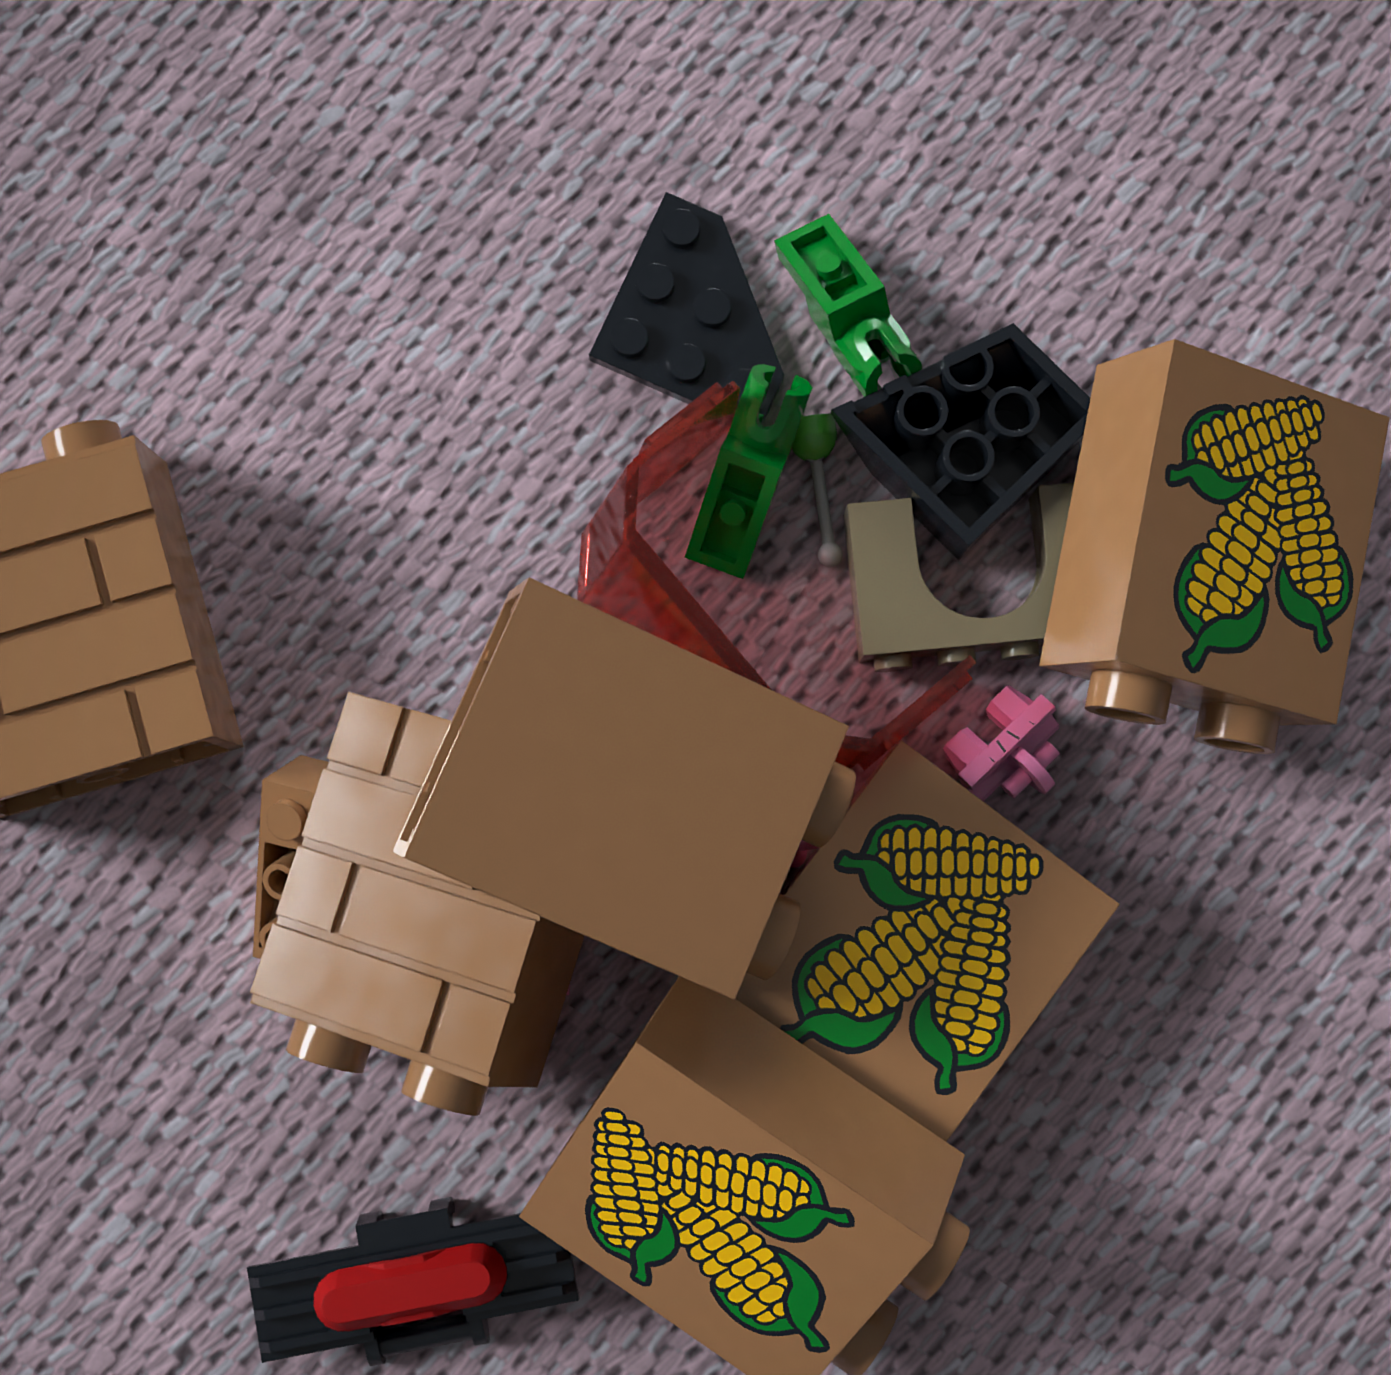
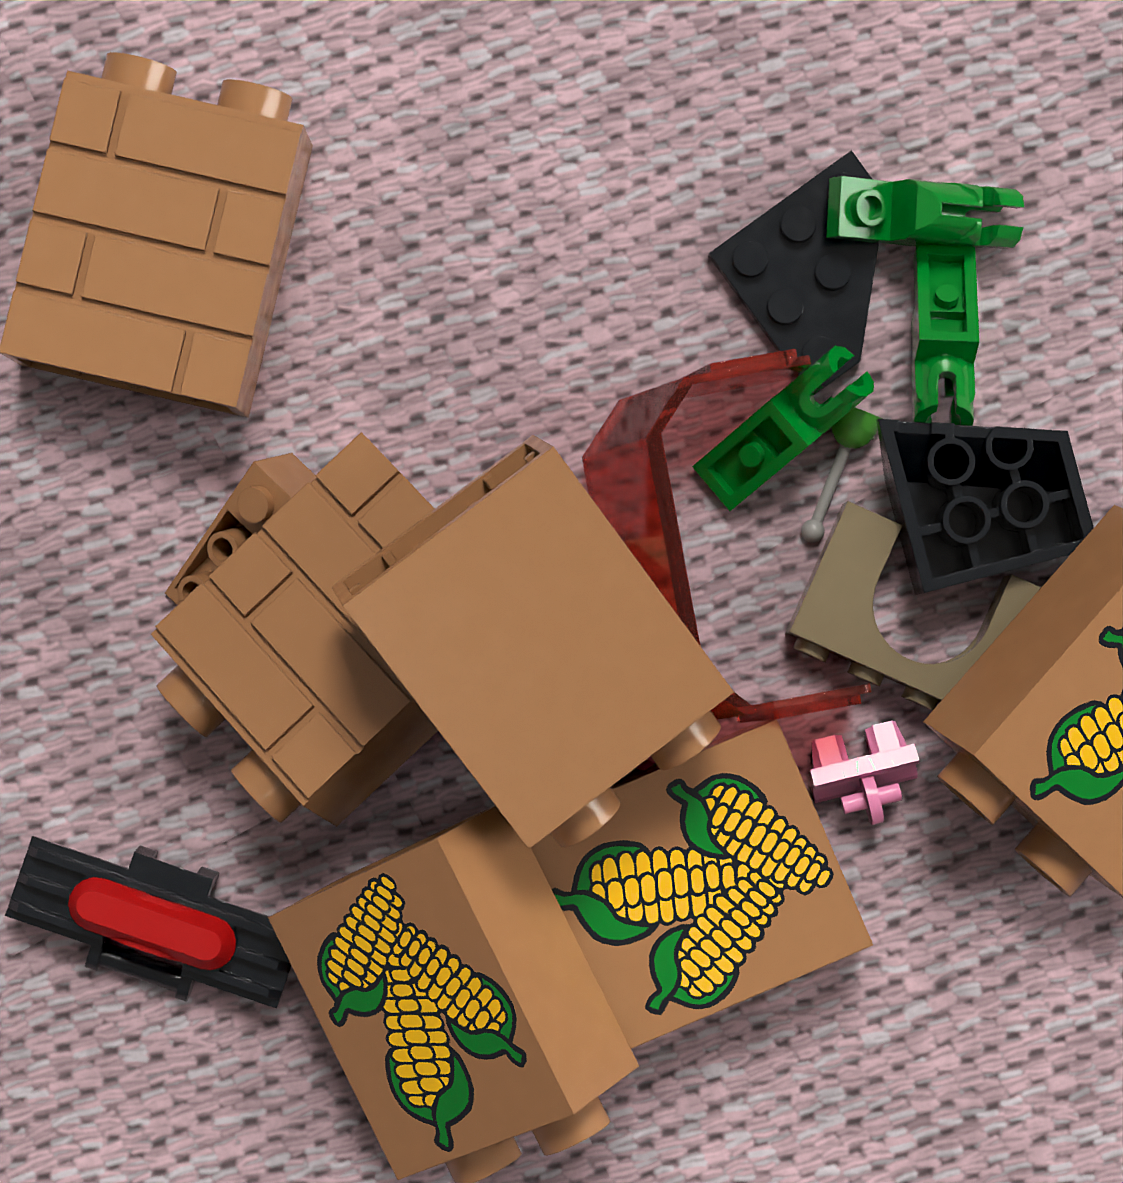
camera: 25 degrees right, 5 degrees up
none -> green plate [827,176,1024,249]

